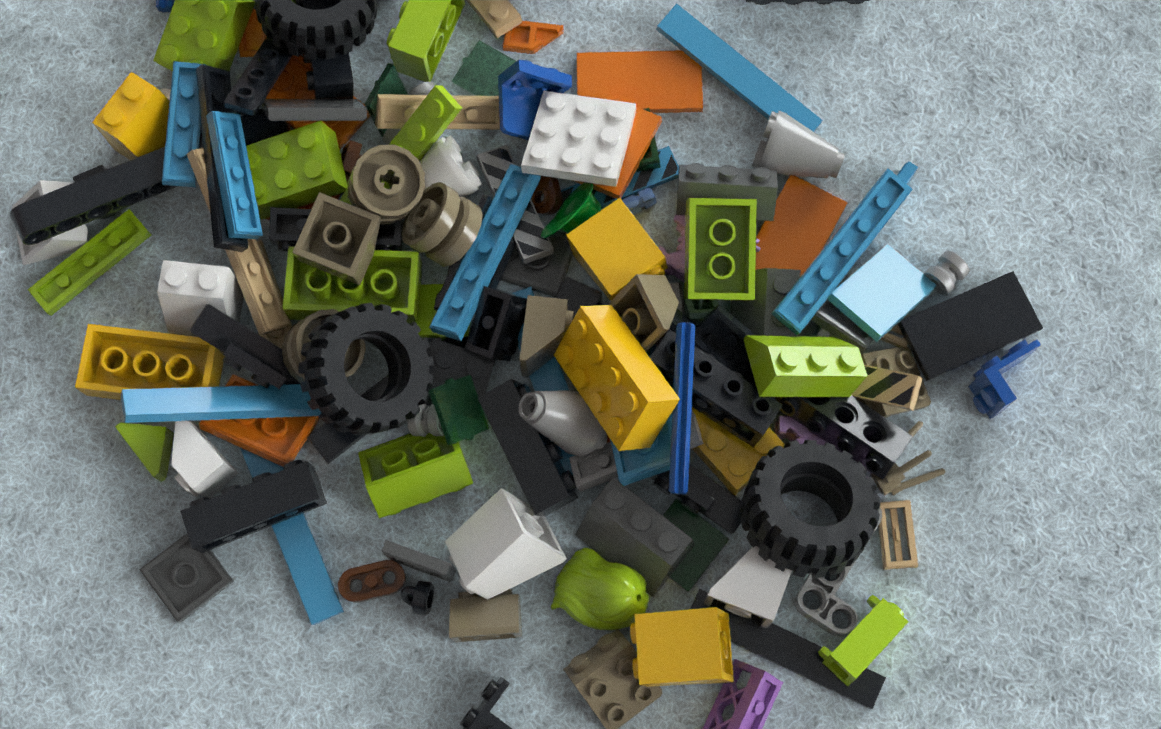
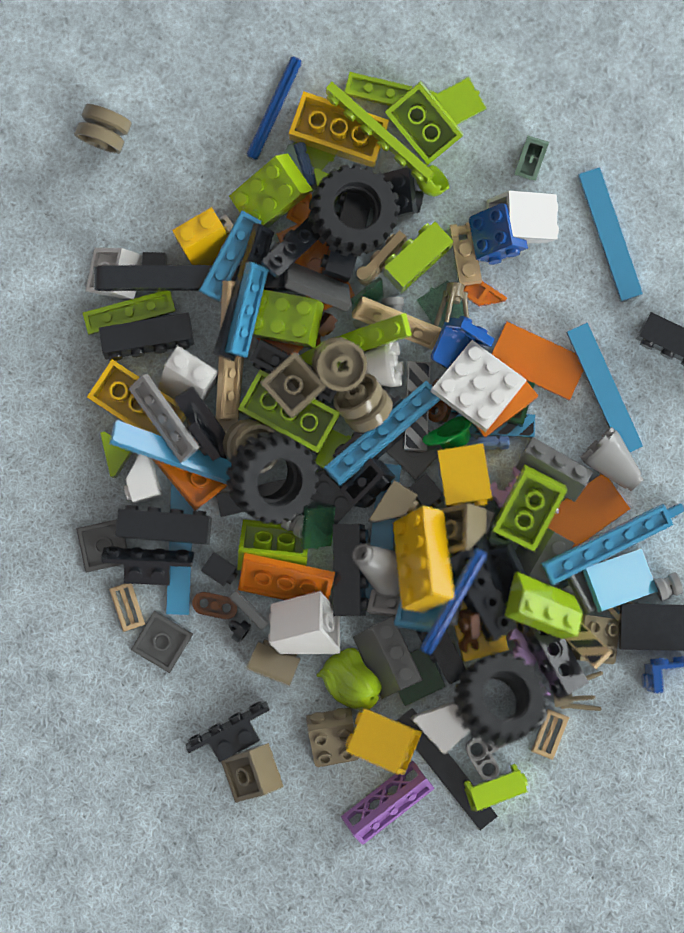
camera: 20 degrees right, 10 degrees up
none -> black brick [99,312,195,361]
none -> black bracket [101,546,194,586]
none -> tan tile [109,583,146,632]
none -> light grey plate [129,374,200,462]
none -> dark grey tile [131,611,193,673]
none -> black brick [201,552,238,586]
none -> orange tile [238,553,335,601]
none -> tan plate [356,230,407,286]
none -> dark tan plant [434,282,469,327]
none -> reddish brown plate [458,609,480,653]

